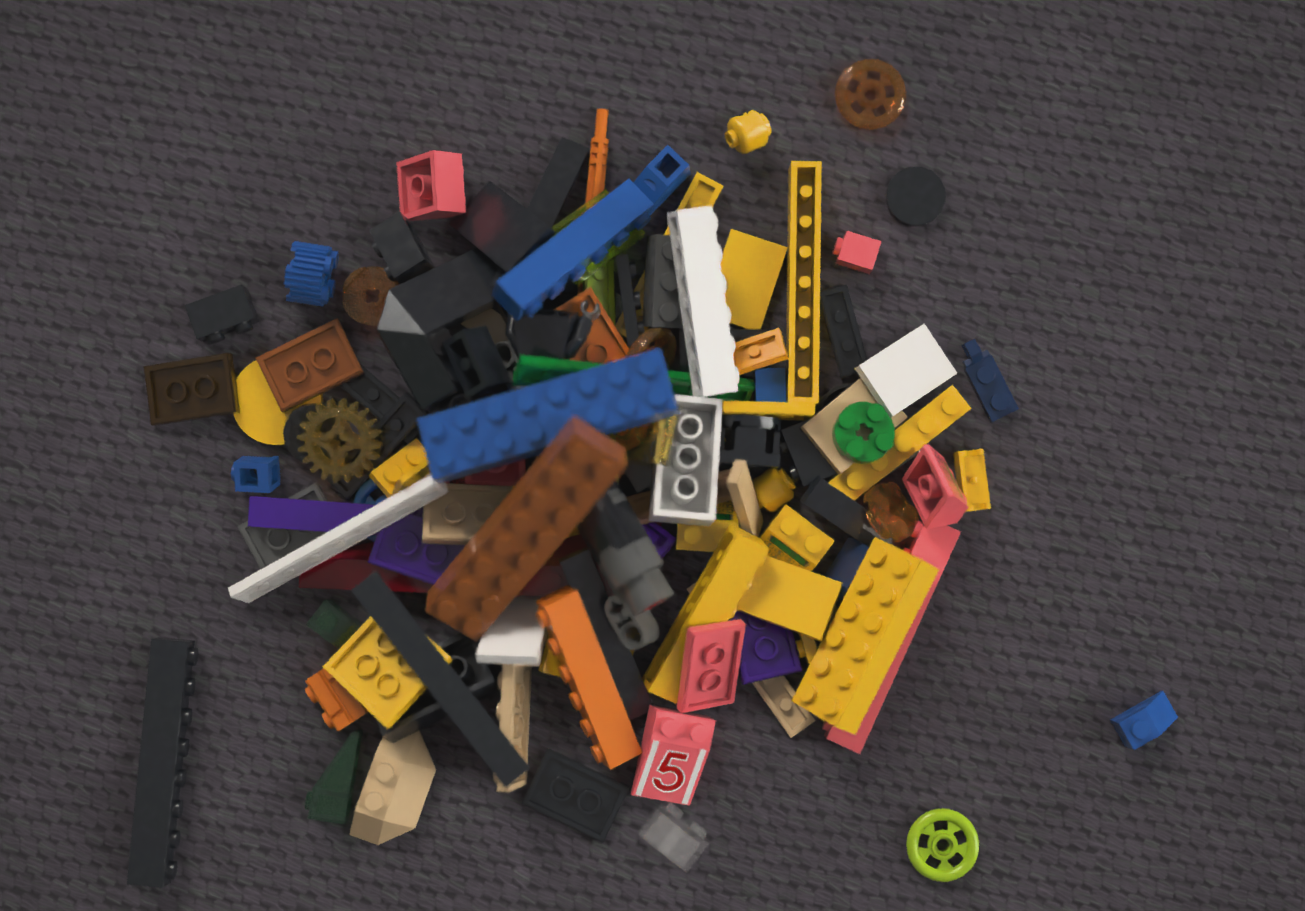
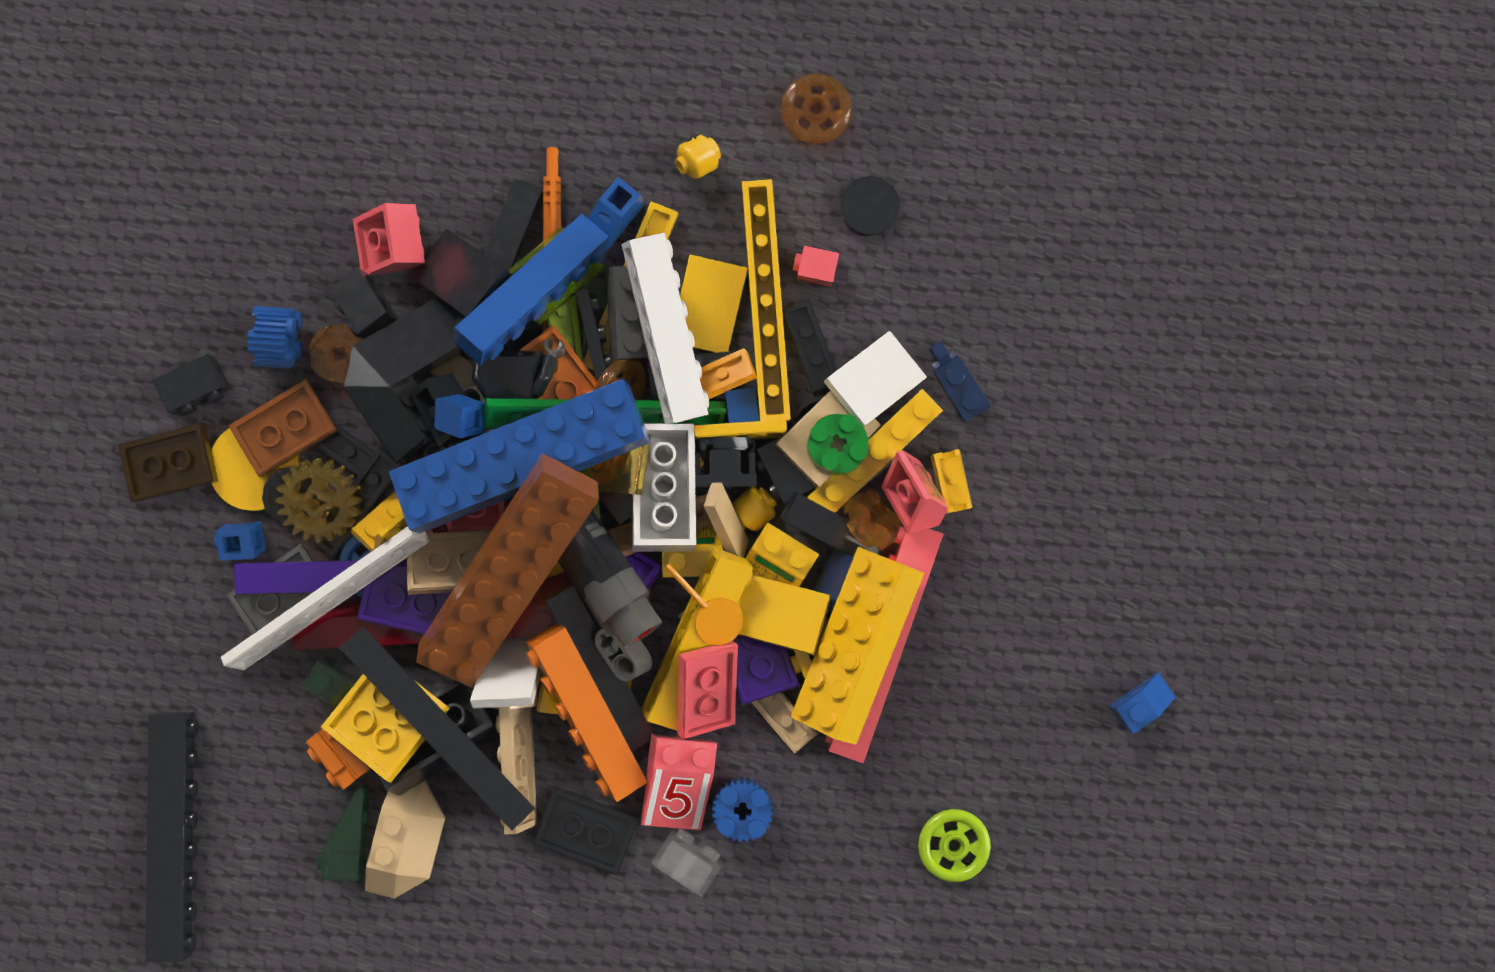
camera: 10 degrees left, 0 degrees up
none -> blue panel [434,394,485,438]
none -> light orange piece [666,564,743,645]
none -> blue brick [712,777,773,842]

